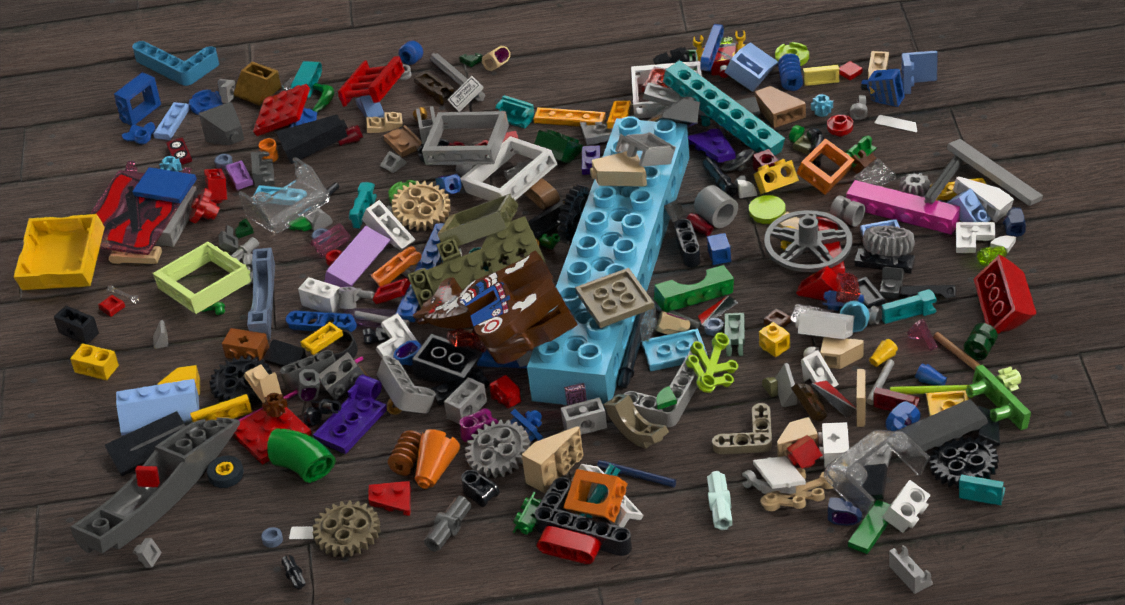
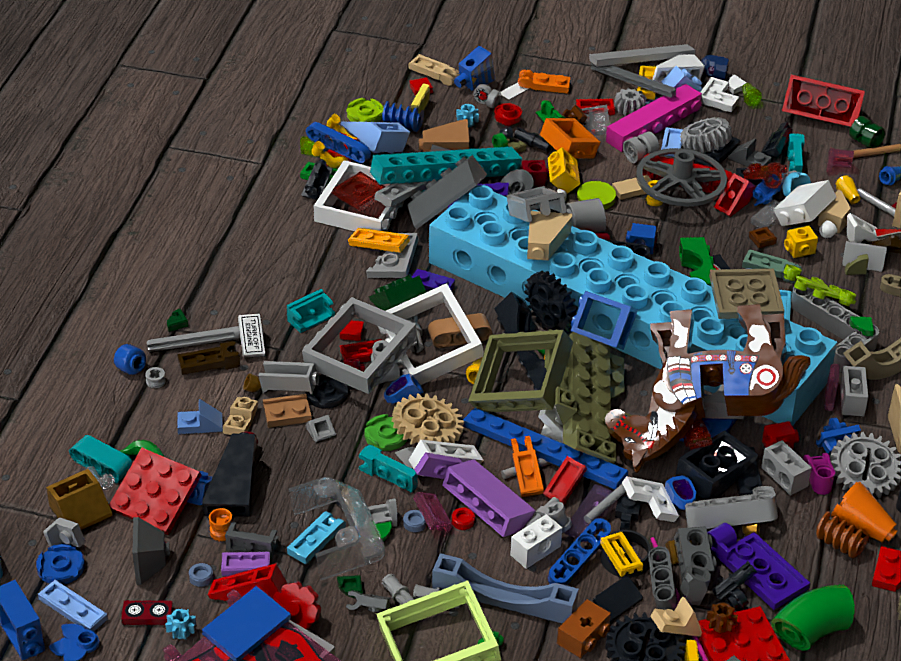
camera: 75 degrees left, 0 degrees up
red fence [338,56,405,107] -> none
tan rock [482,46,510,71] -> none
light orange tile [533,107,606,127] -> none
medium blue bracket [901,51,938,94] -> none
none -> medium lavender plate [414,452,463,479]
none -> orange hinge [518,70,570,94]
none -> blue window [571,291,638,350]
none -> red tile [576,99,615,116]

